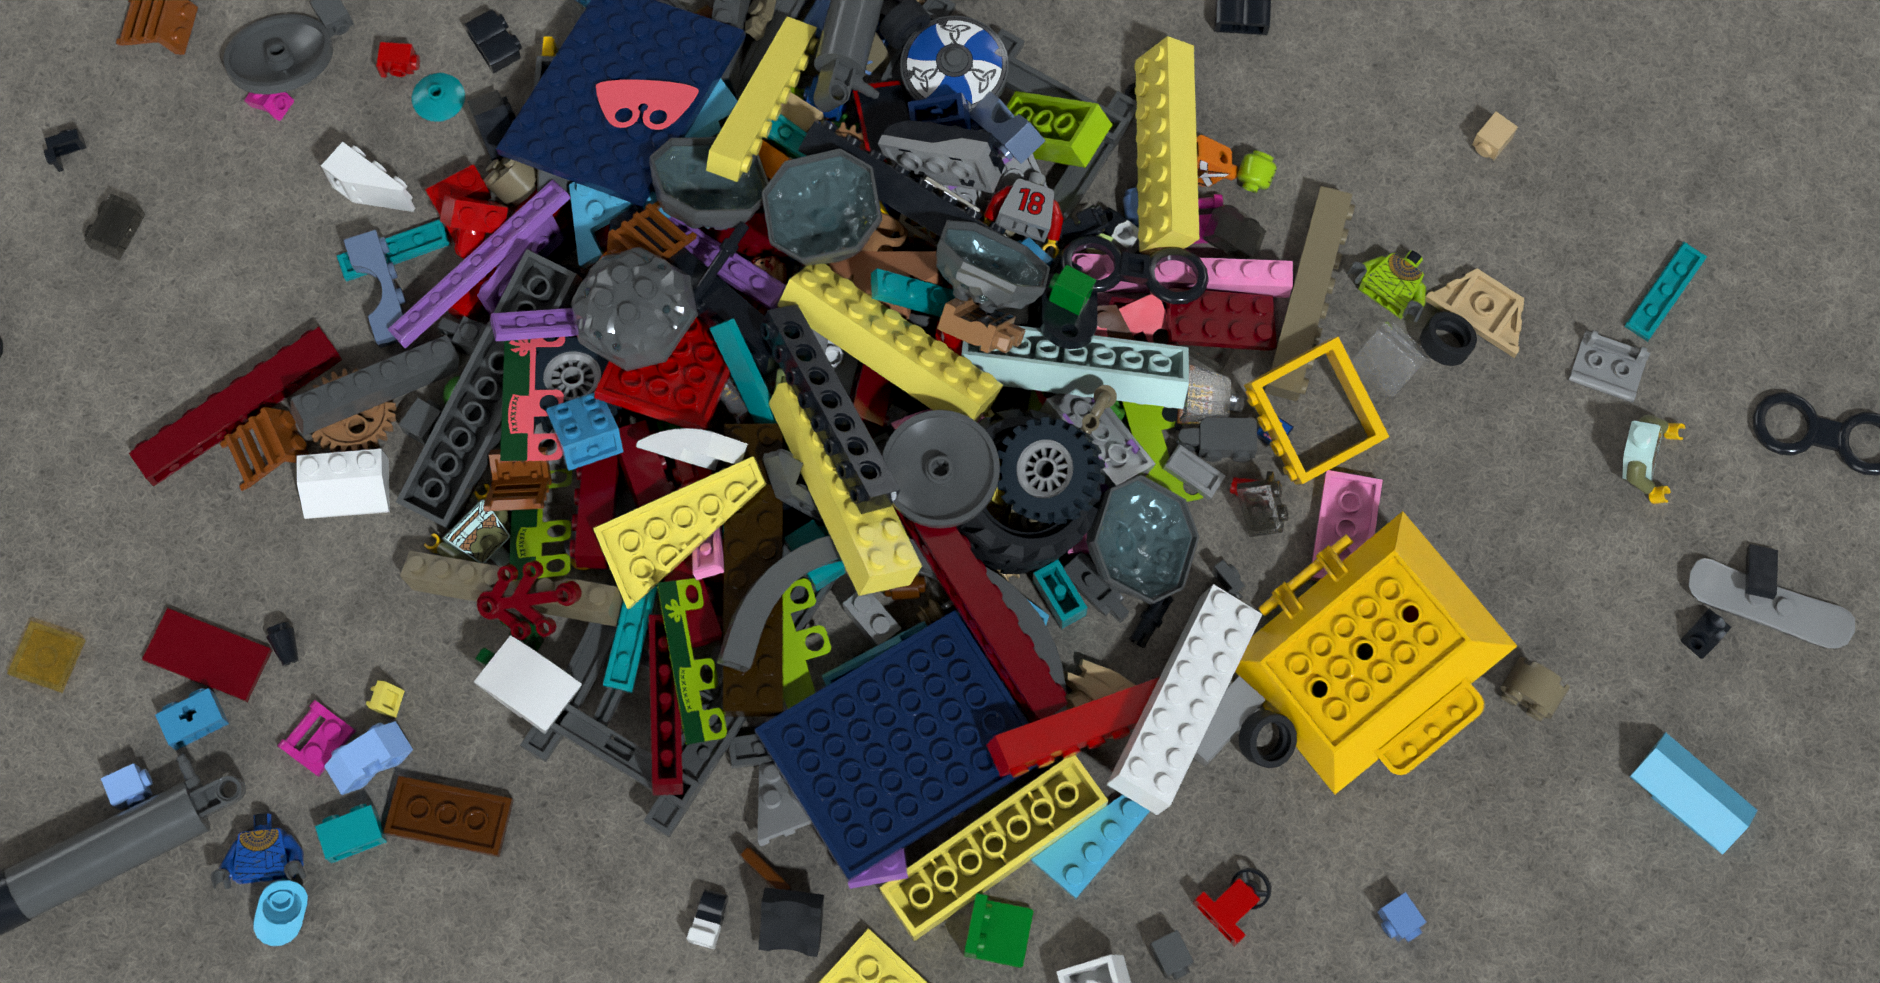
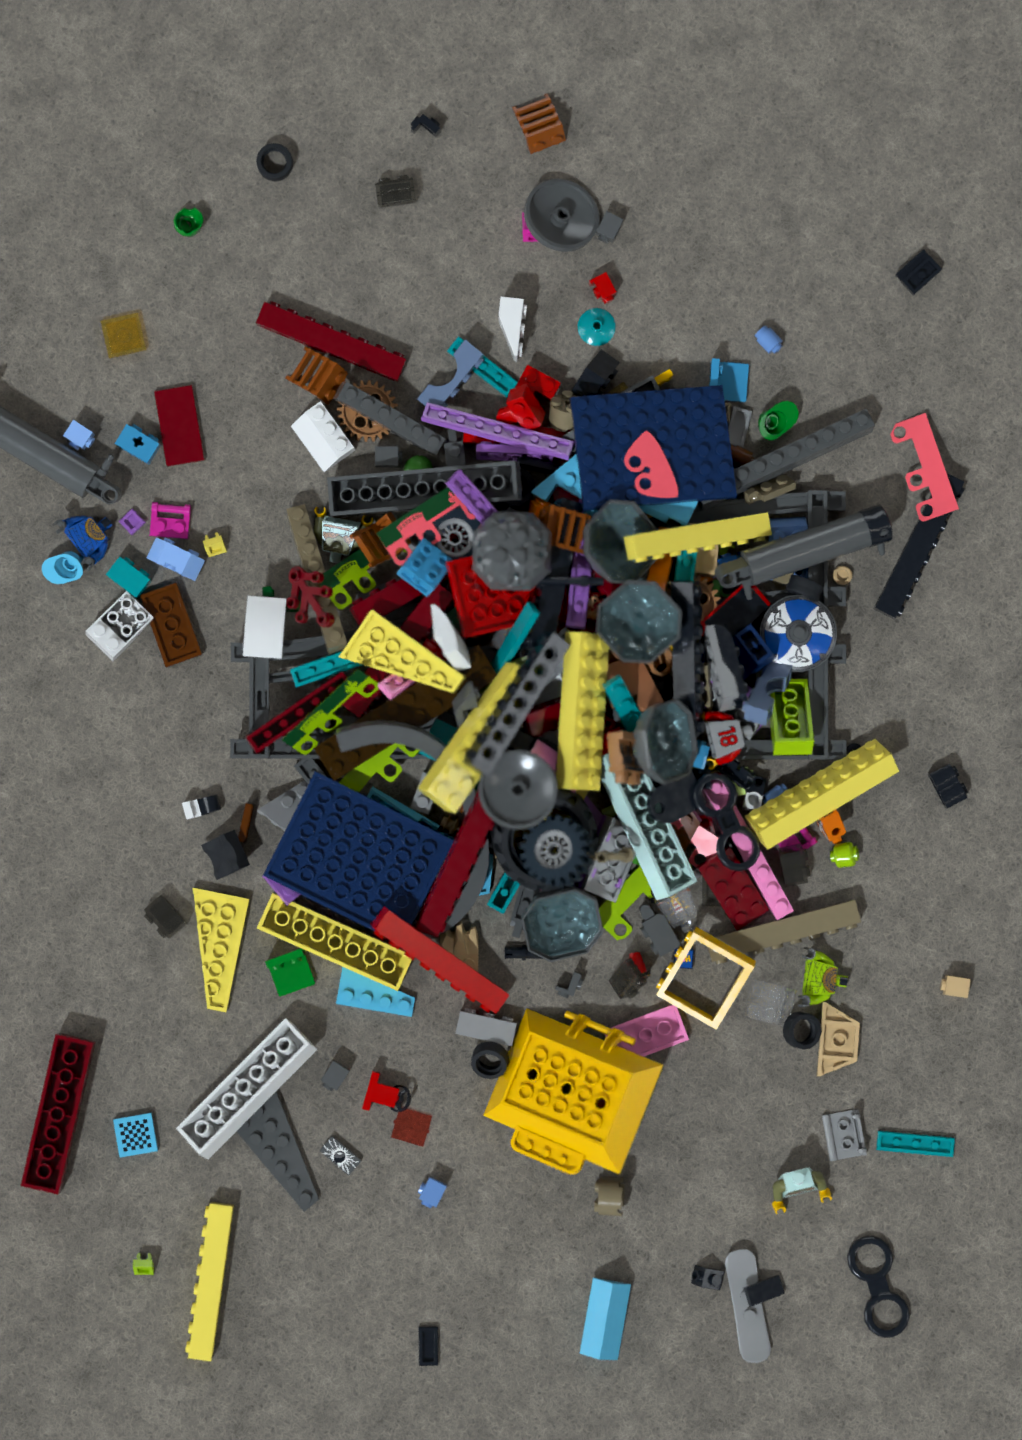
camera: 55 degrees right, 15 degrees up
black cone [266,622,299,667] -> none
black brick [464,9,522,74] -> none
green brick [1049,265,1096,316] -> none
white brick [1107,584,1262,815] -> none
light grey tile [1163,444,1226,500] -> none
none -> white slope [86,591,154,661]
none -> medium lavender tile [119,508,146,535]
none -> clear red piece [391,1107,432,1147]

